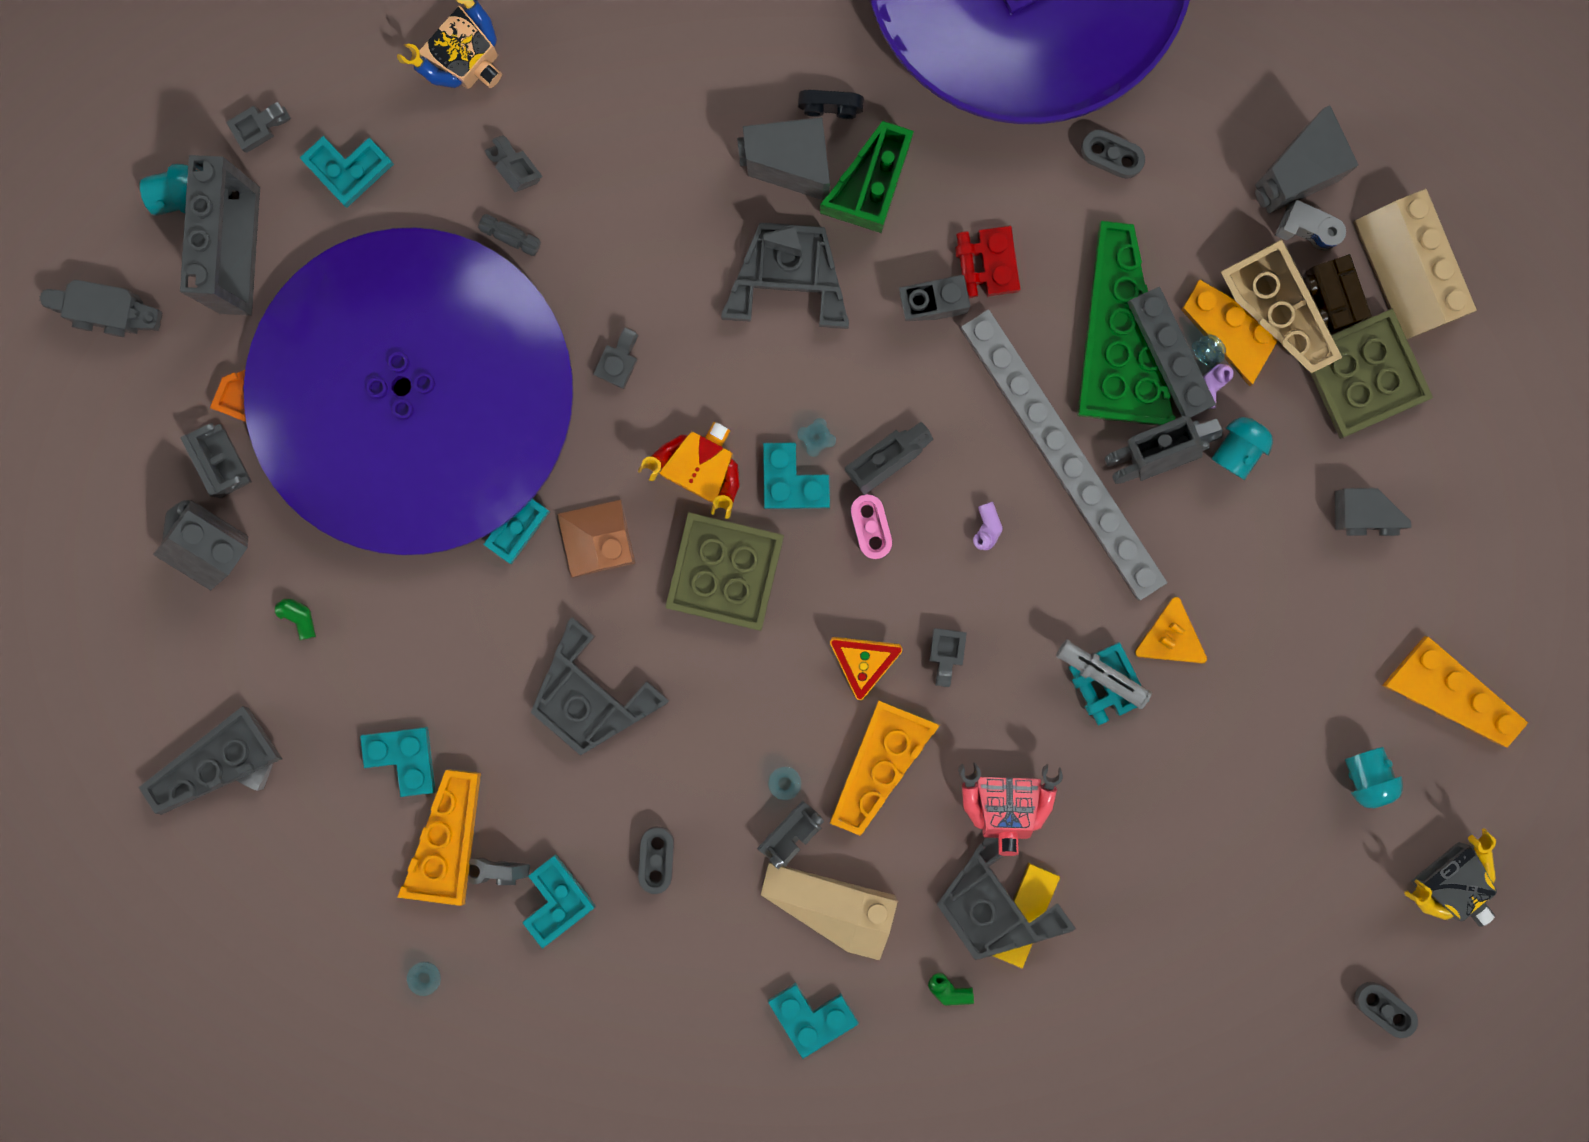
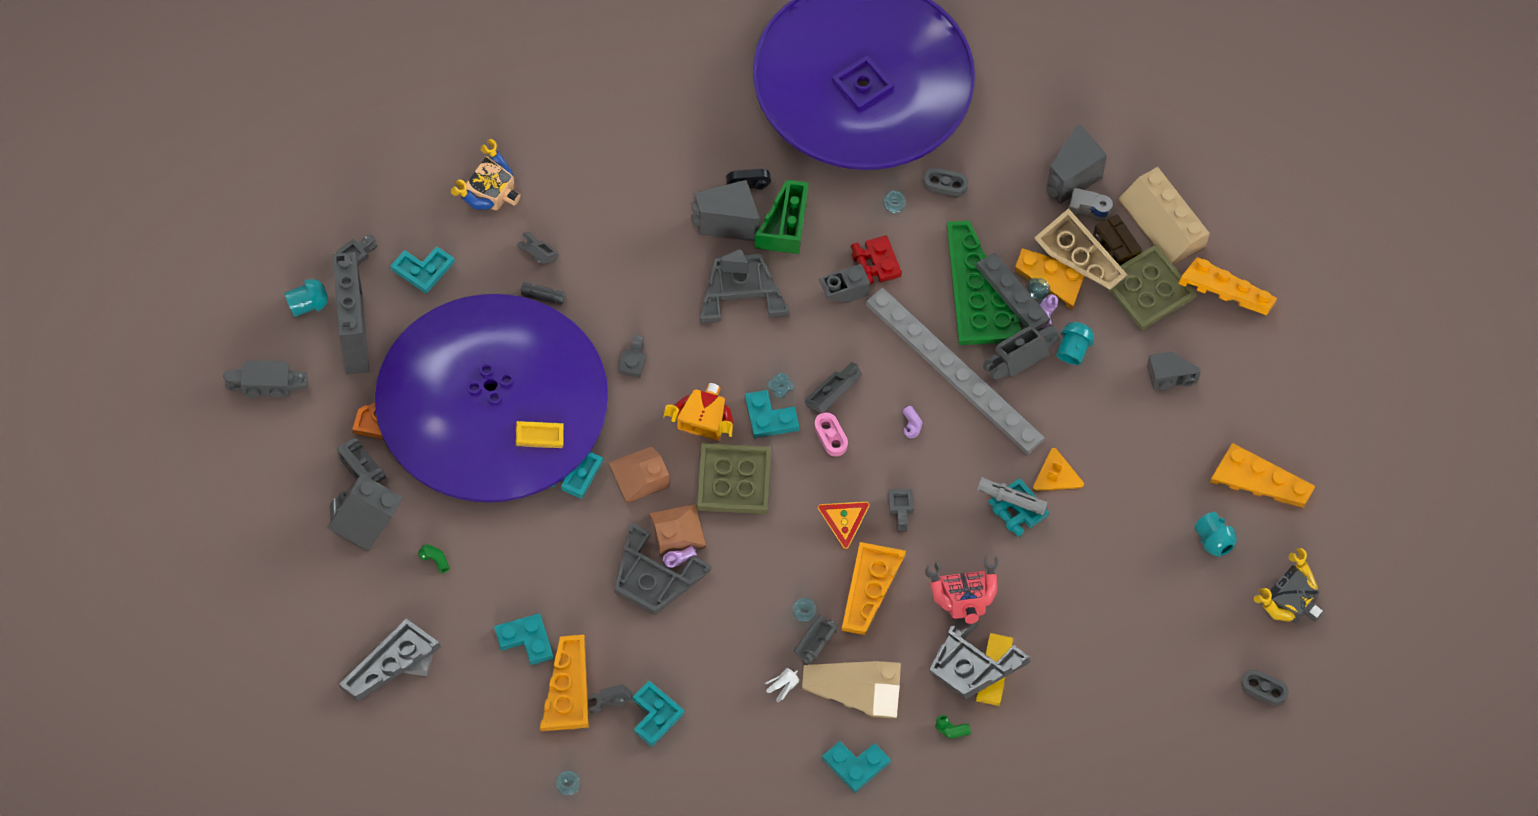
camera: 15 degrees left, 25 degrees down
dark grey plate [638,826,674,894] -> none
none -> yellow tile [515,421,564,448]
none -> nougat slope [650,504,706,557]
none -> lavender arm [663,545,697,568]
none -> white piece [765,668,799,703]
none -> clear light blue plate [883,191,906,213]
none -> light orange wing [1178,257,1277,315]

